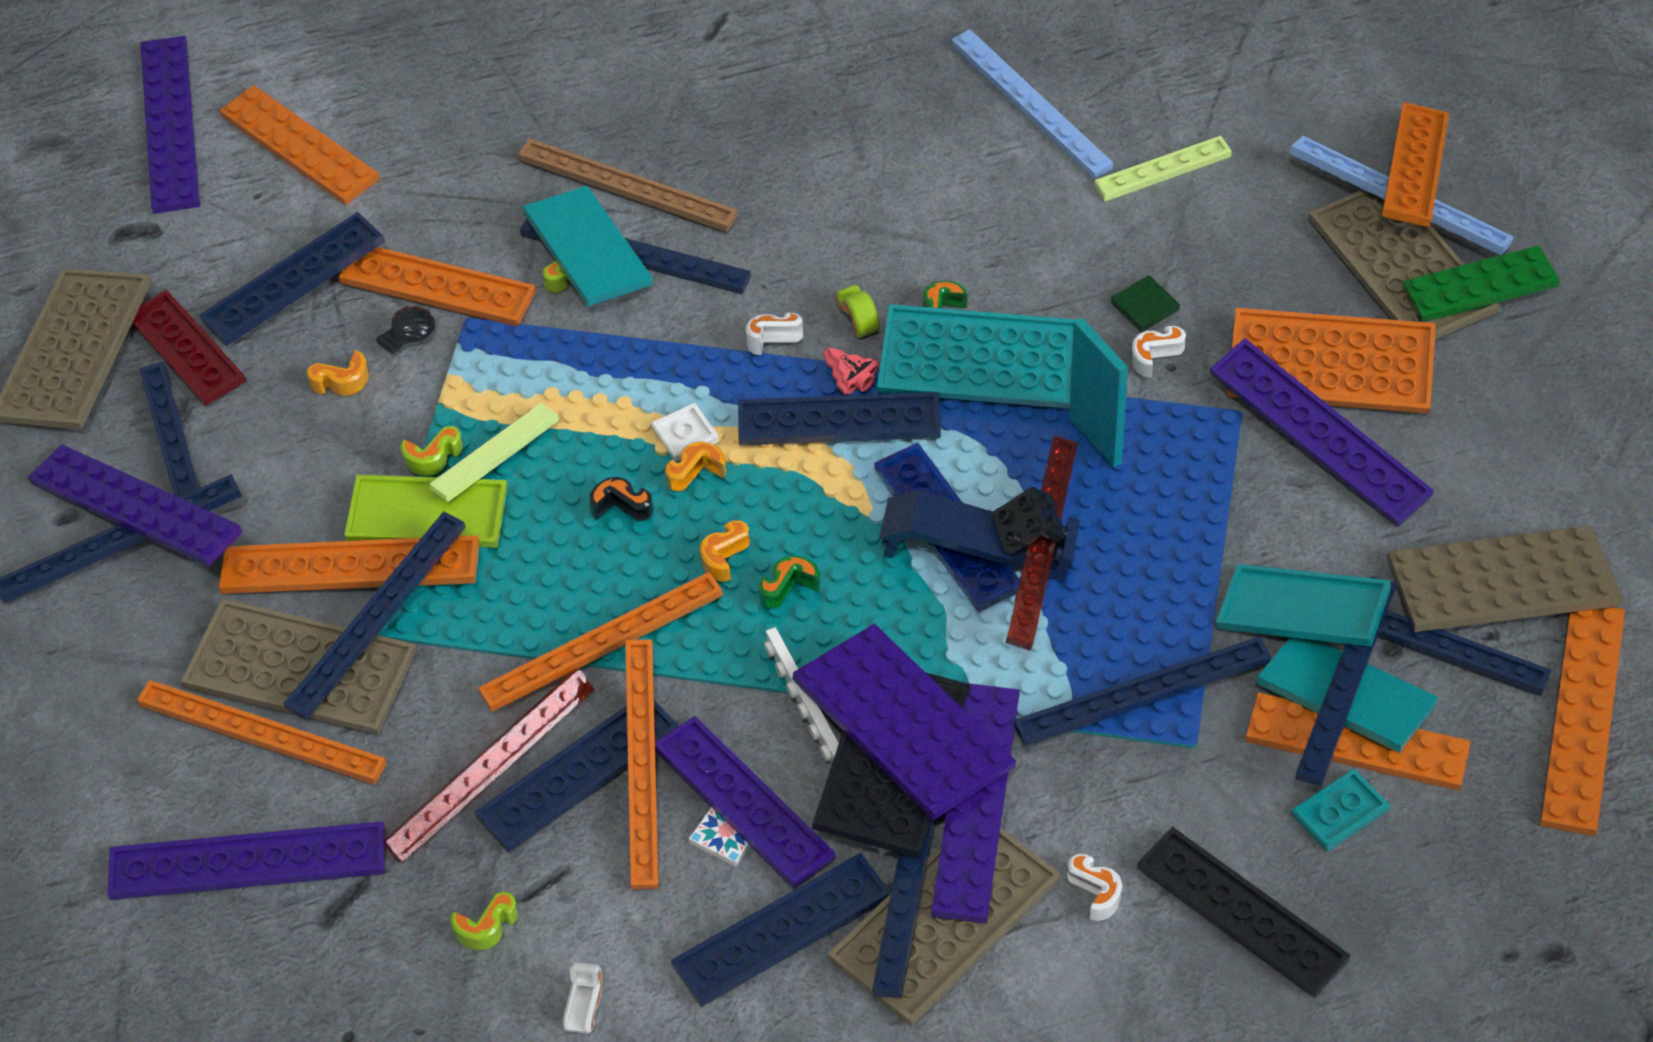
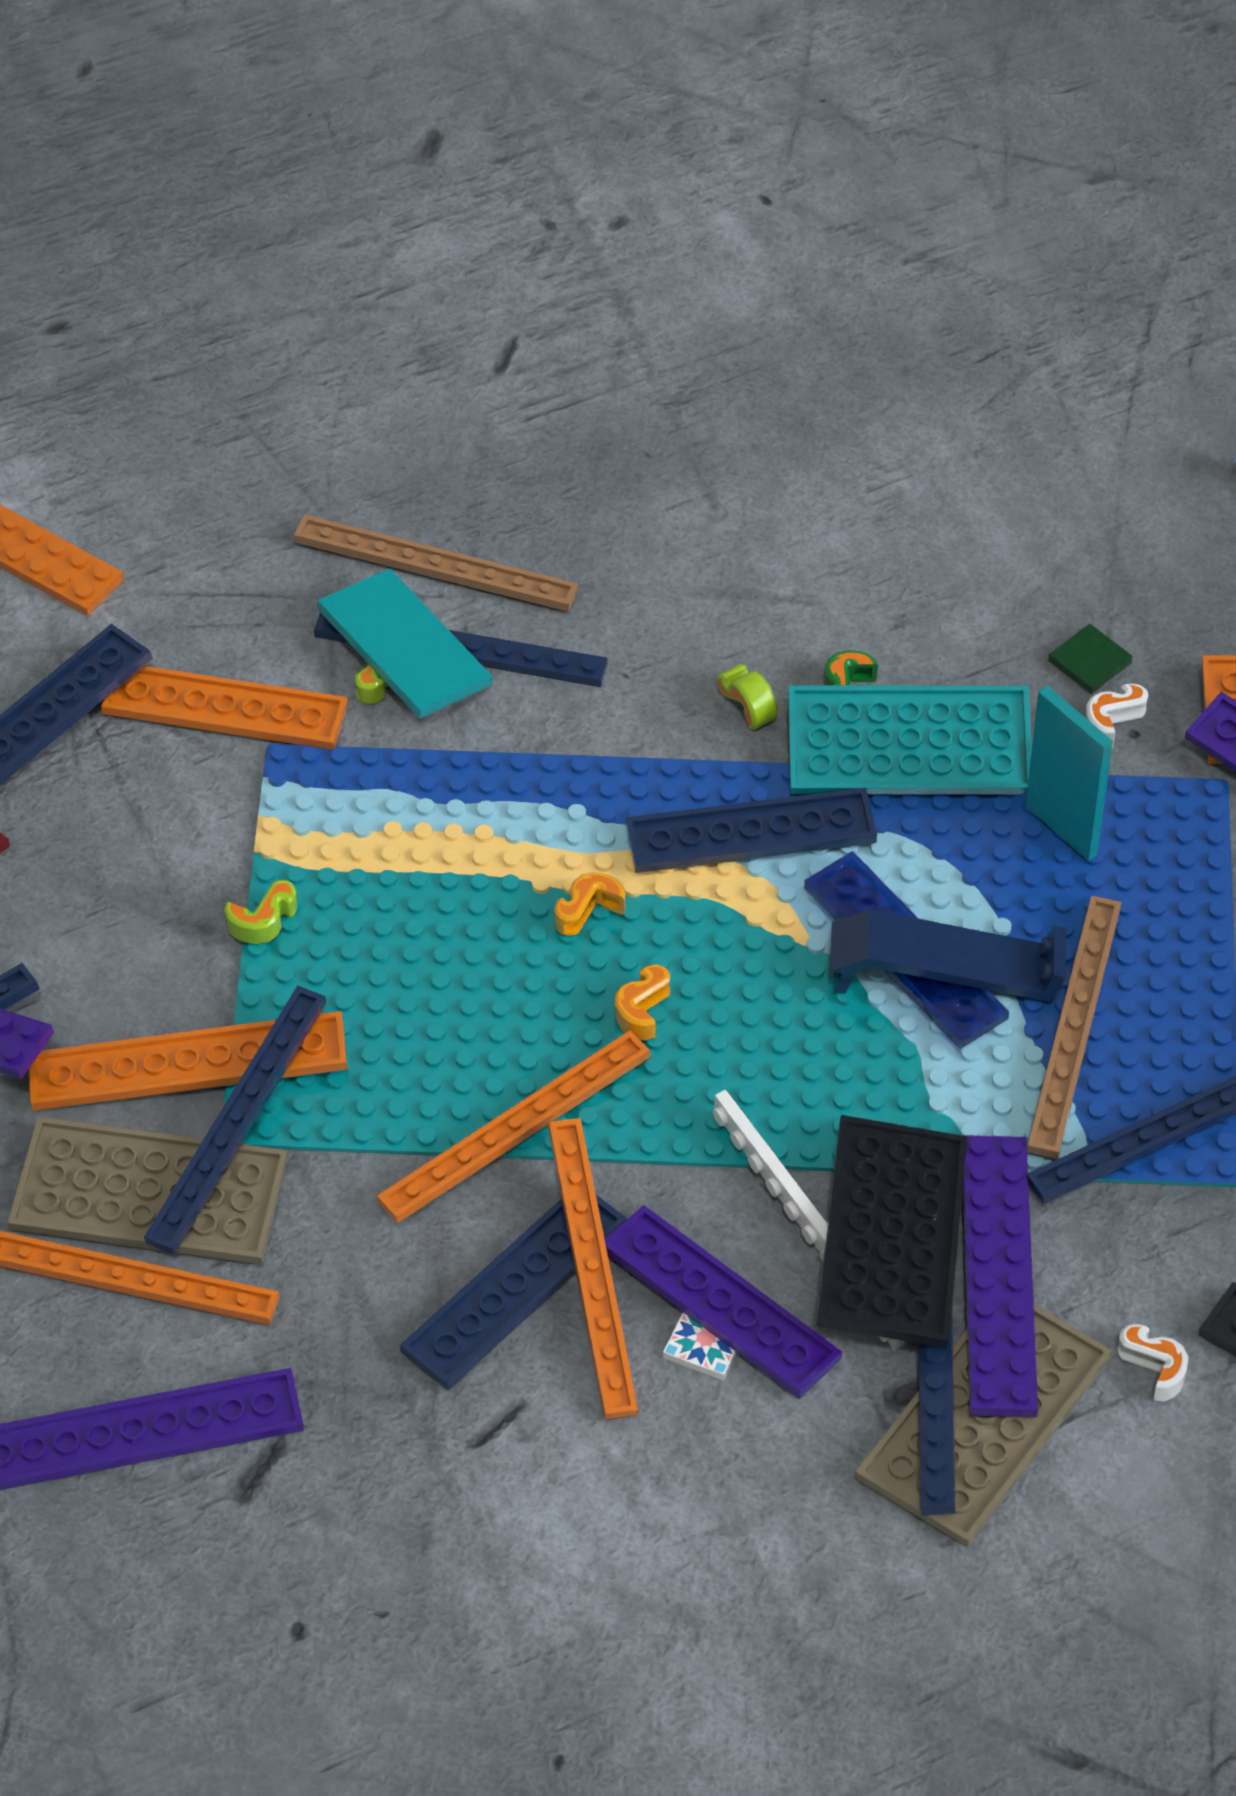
camera: 10 degrees left, 0 degrees up
light orange animal [307,350,369,396] -> none
lime tile [344,474,508,548] -> none
black animal [376,306,435,354] -> none
clear red plate [382,669,595,863] -> none
yellowish green tile [430,403,559,502] -> none
lime animal [450,891,518,951] -> none
white animal [563,962,602,1034] -> none
black animal [590,476,653,521] -> none
white tile [651,403,719,462] -> none
dark blue plate [671,853,891,1007] -> none
white animal [746,313,803,356] -> none
green animal [759,555,821,609] -> none
dark purple plate [792,623,1016,820] -> none
coral rock [823,347,880,395] -> none
light blue plate [952,29,1113,180] -> none
black bracket [993,486,1064,555] -> none
clear red plate [1005,436,1078,651] -> none
yellowish green tile [1094,136,1232,202] -> none
none -> medium nougat plate [1027,896,1122,1159]

